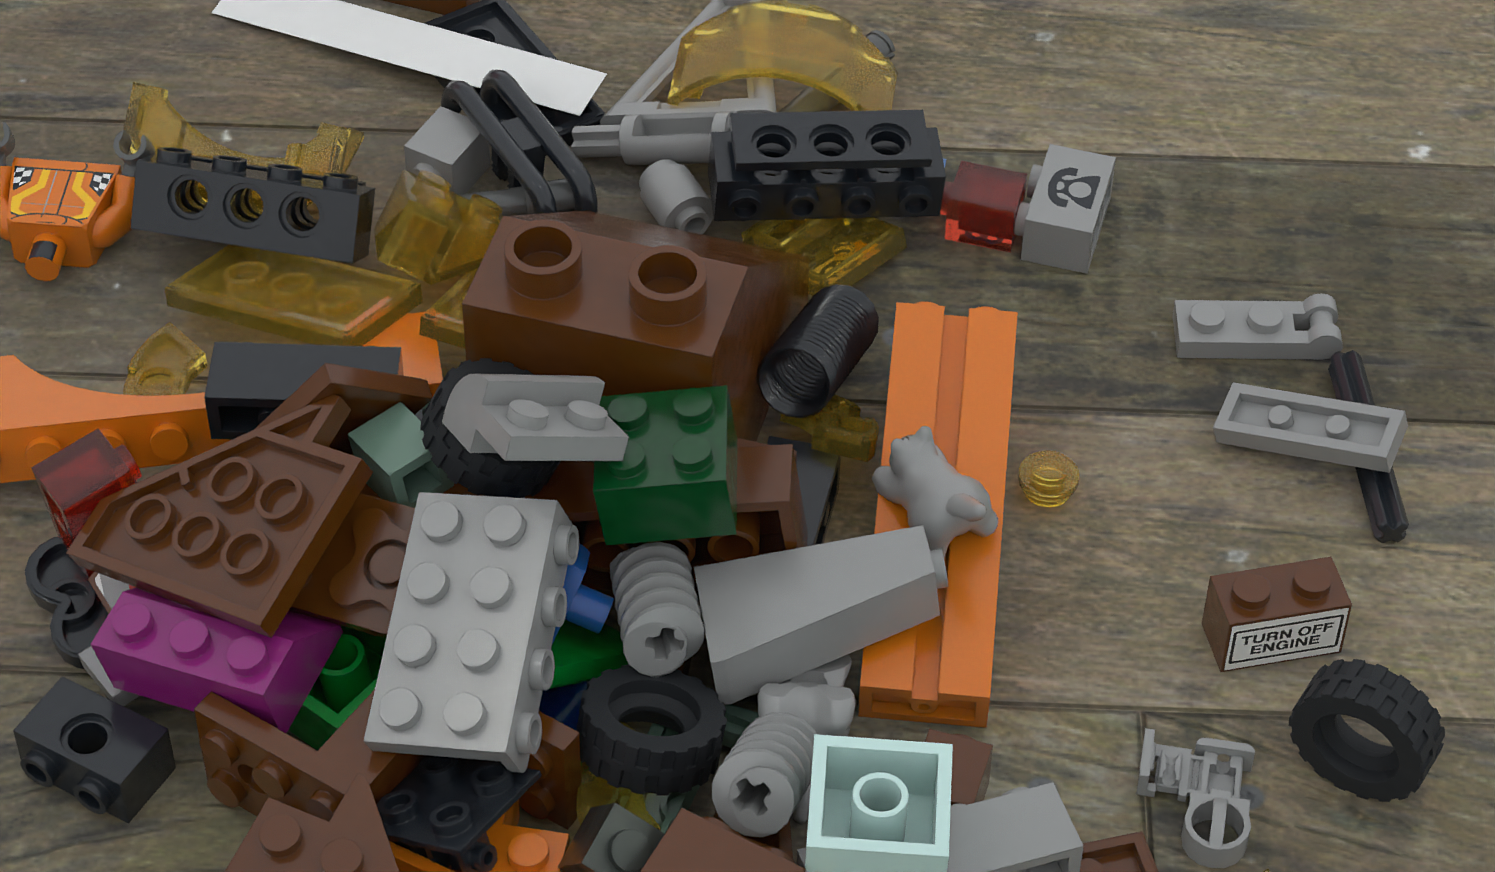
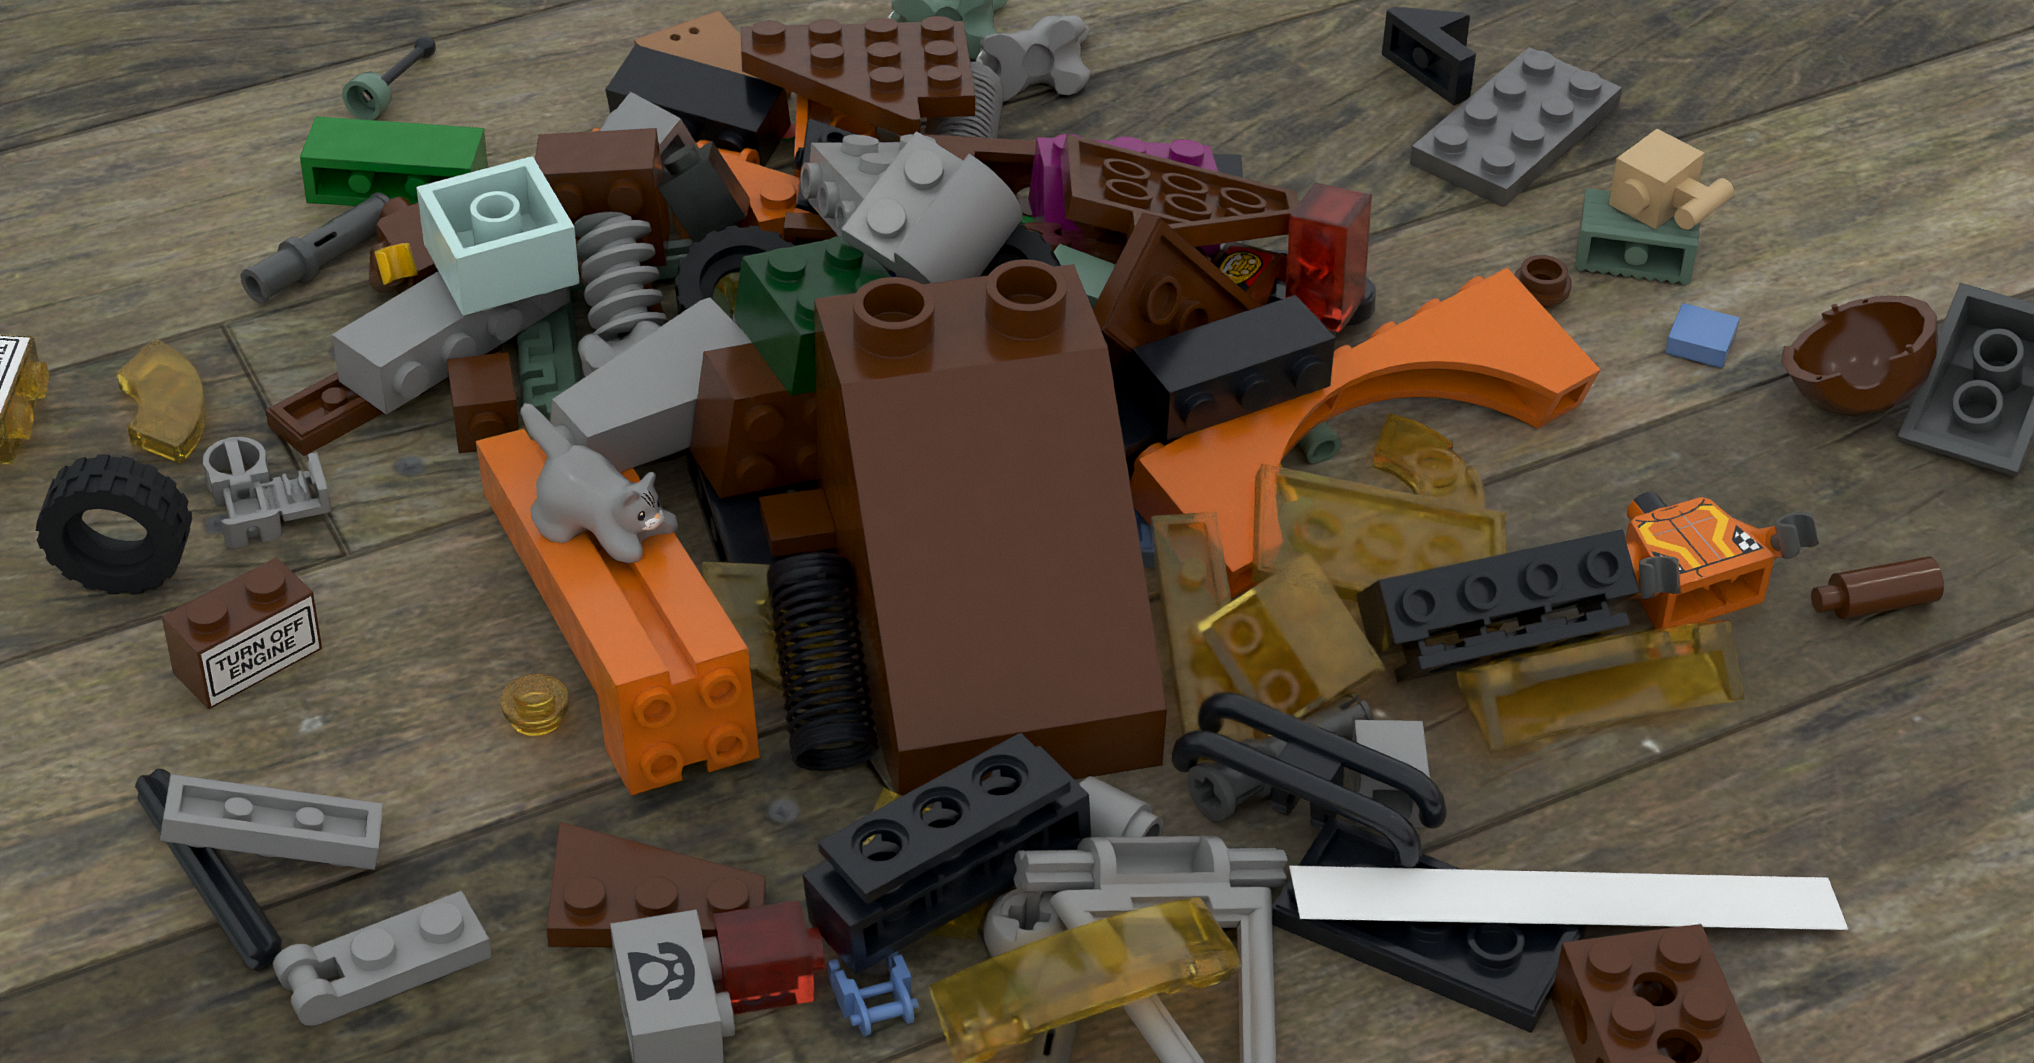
camera: 150 degrees right, 5 degrees down
none -> reddish brown wing [547,822,766,949]

